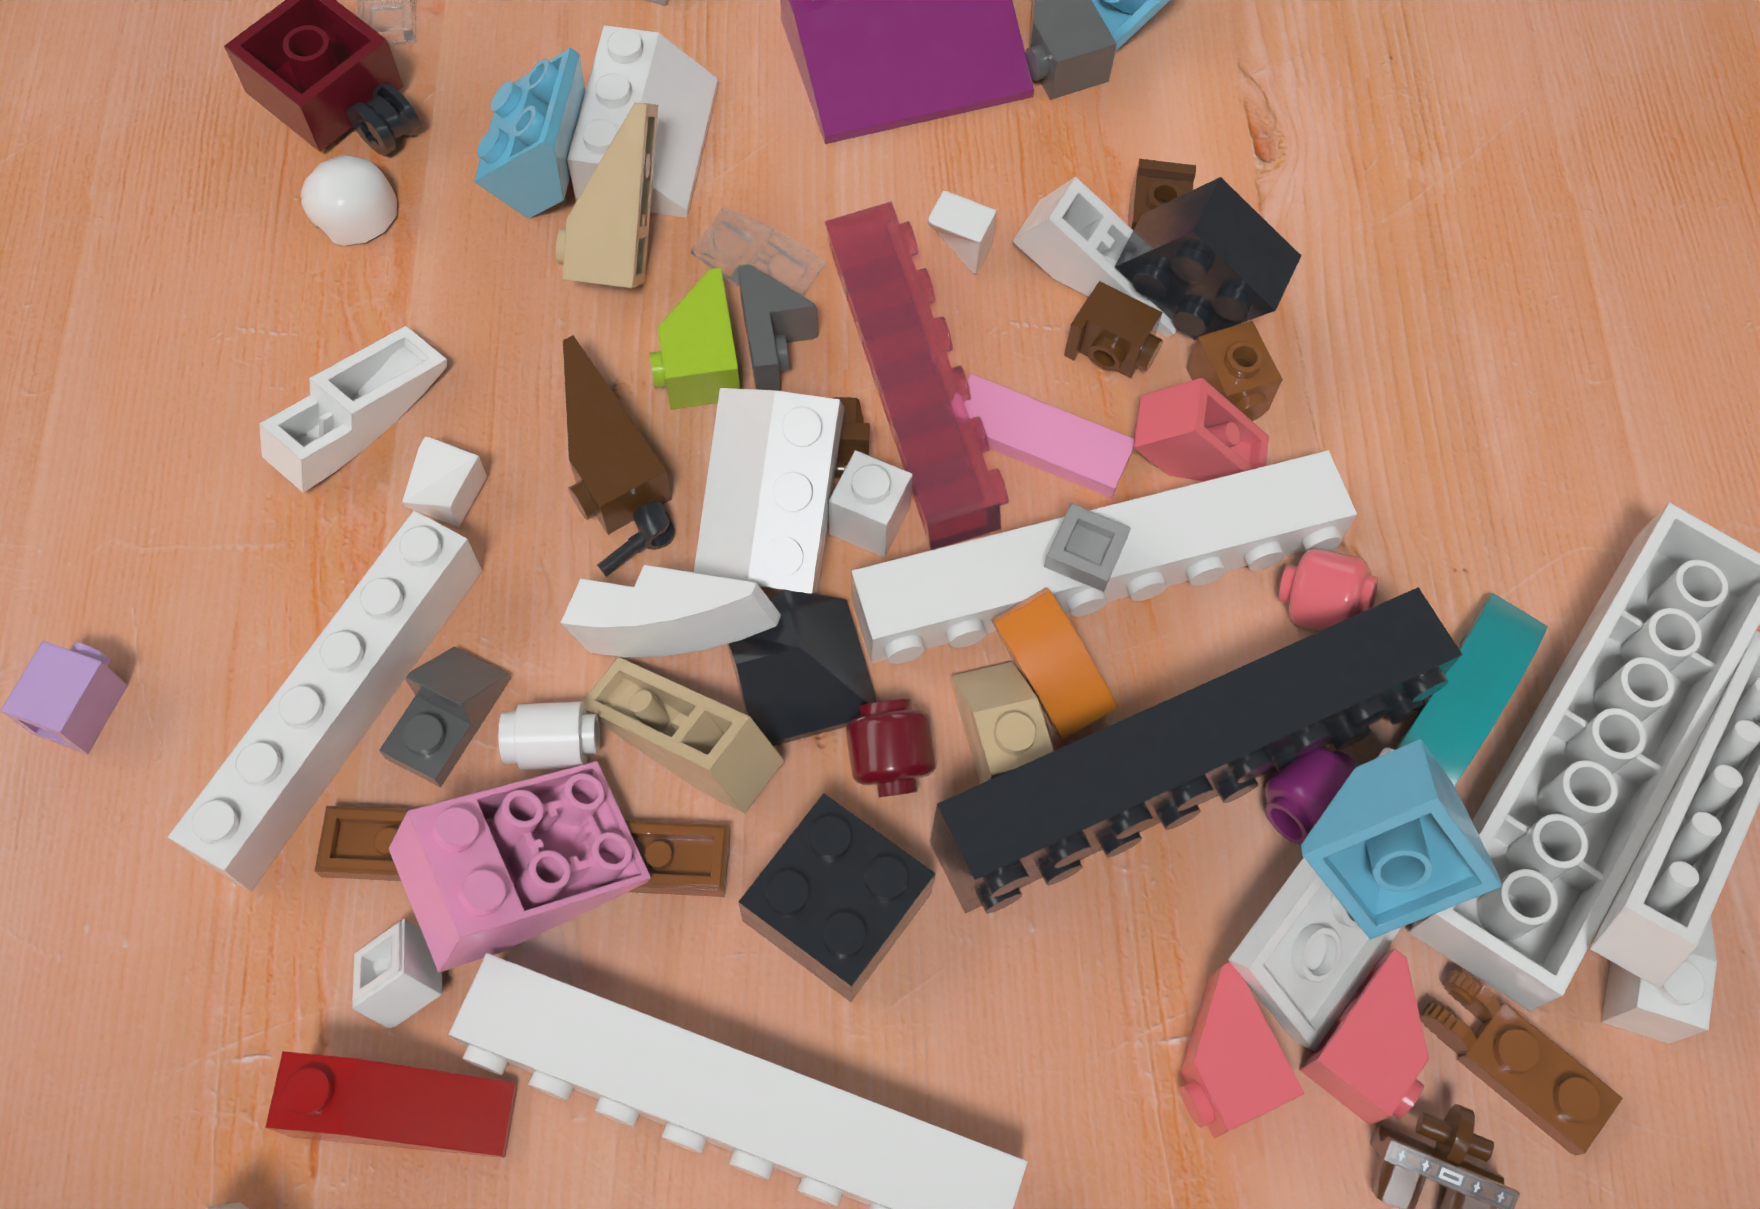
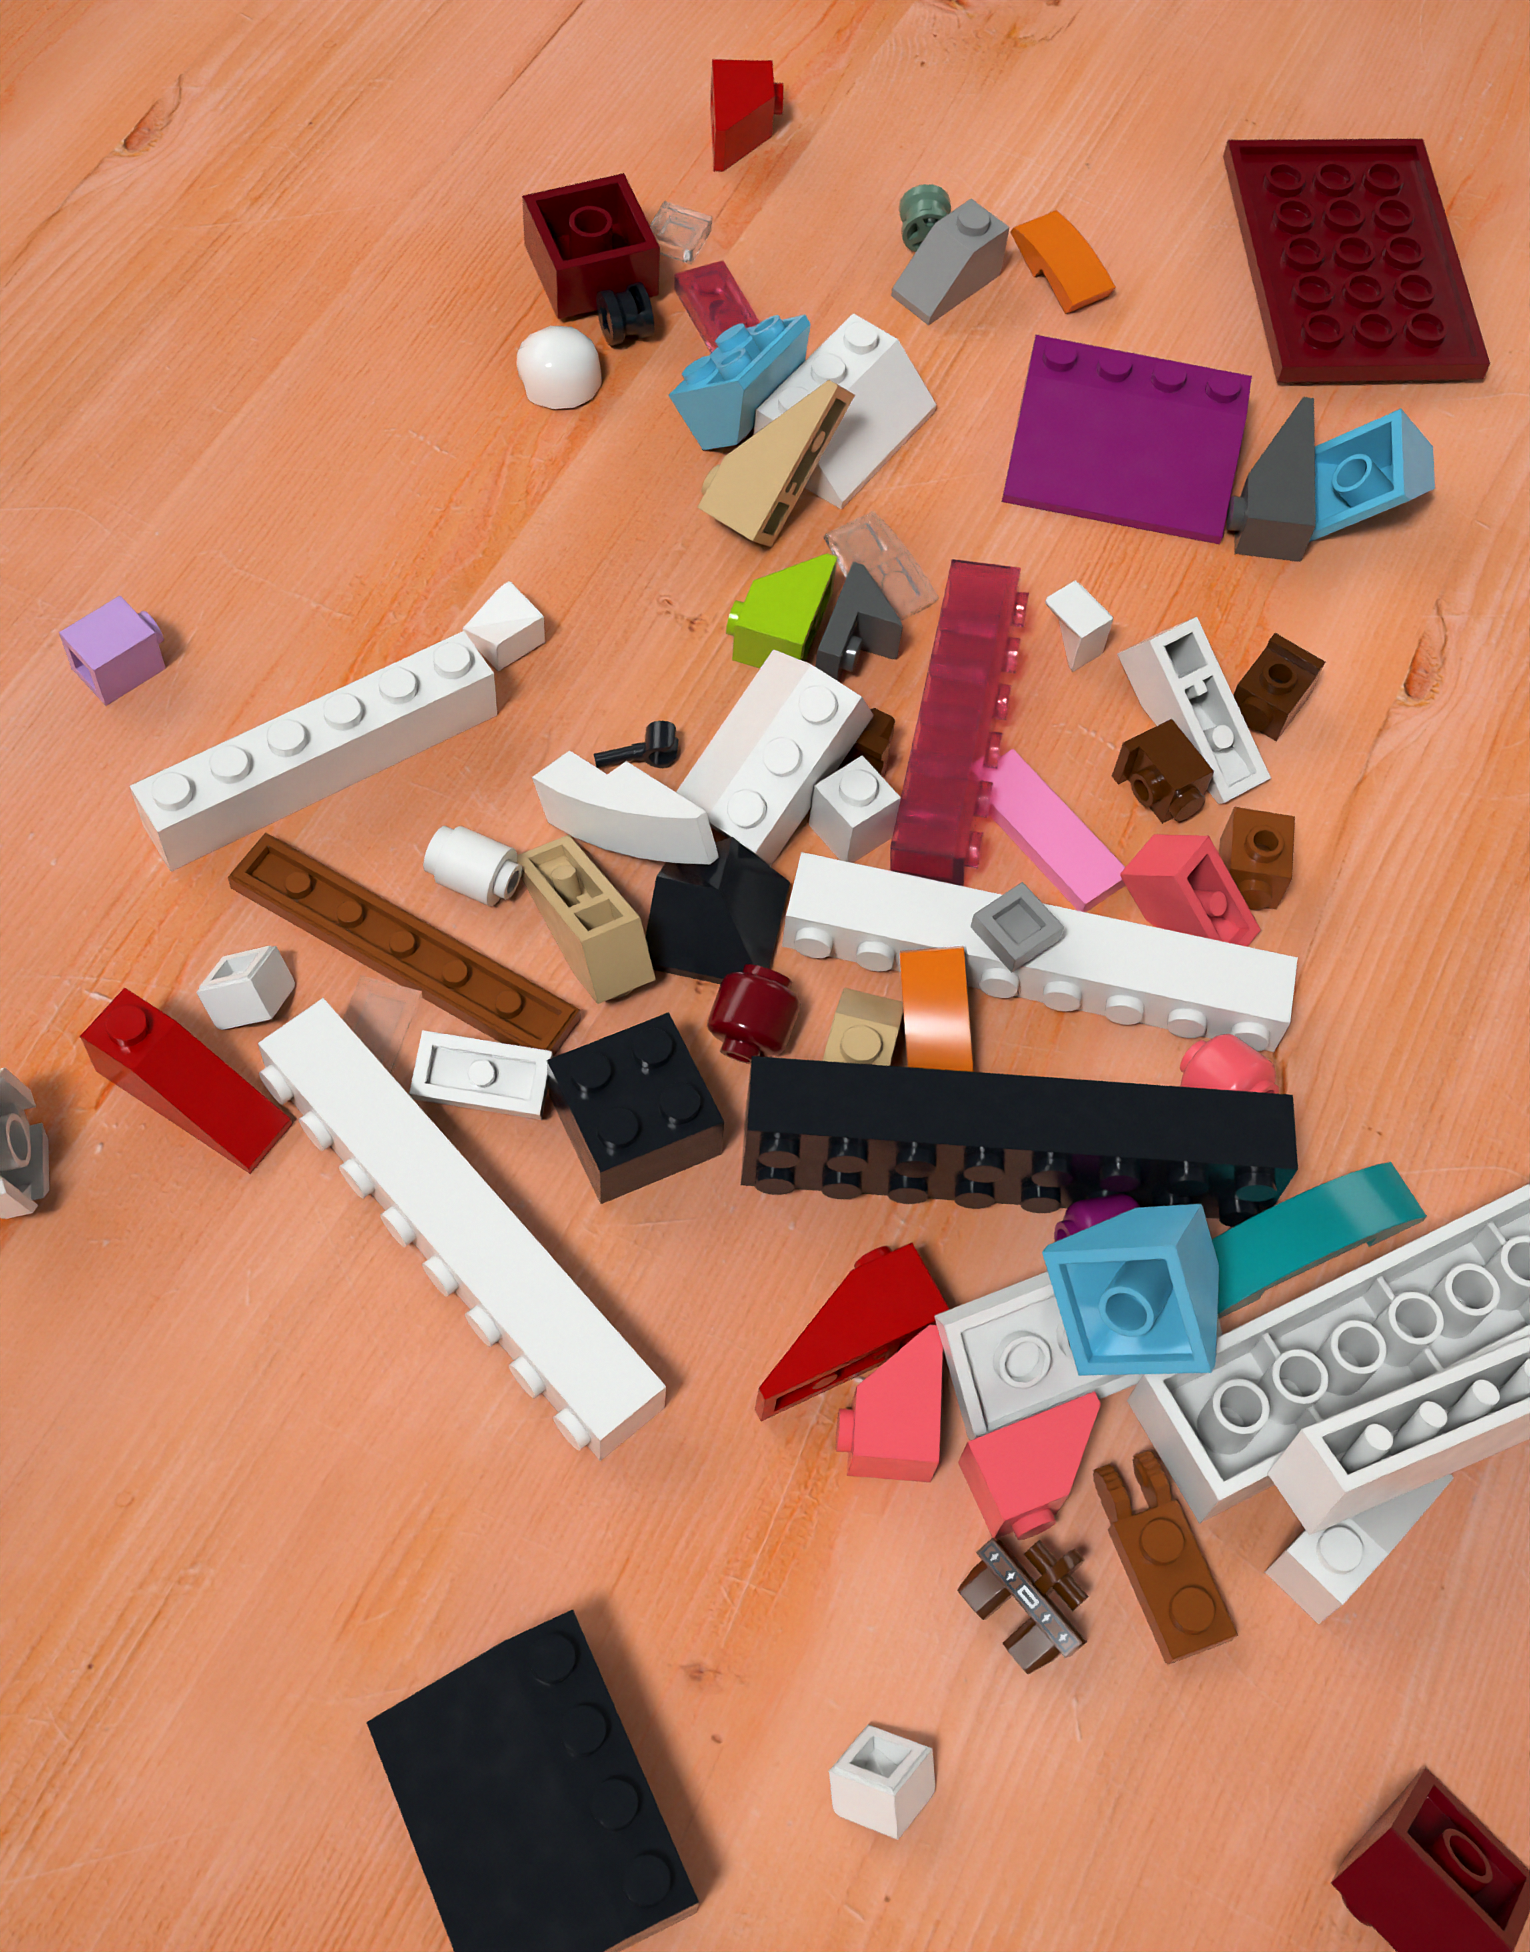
camera: 25 degrees right, 5 degrees down
white slope [259,326,447,493] -> none
dark grey slope [379,647,511,788] -> none
bright pink slope [388,761,651,973] -> none
reddish brown slope [563,335,672,535] -> none
black brick [1115,177,1302,340] -> none
none -> white plate [409,1030,554,1120]
none -> clear pink plate [674,260,760,353]
none -> red slope [755,1242,950,1421]

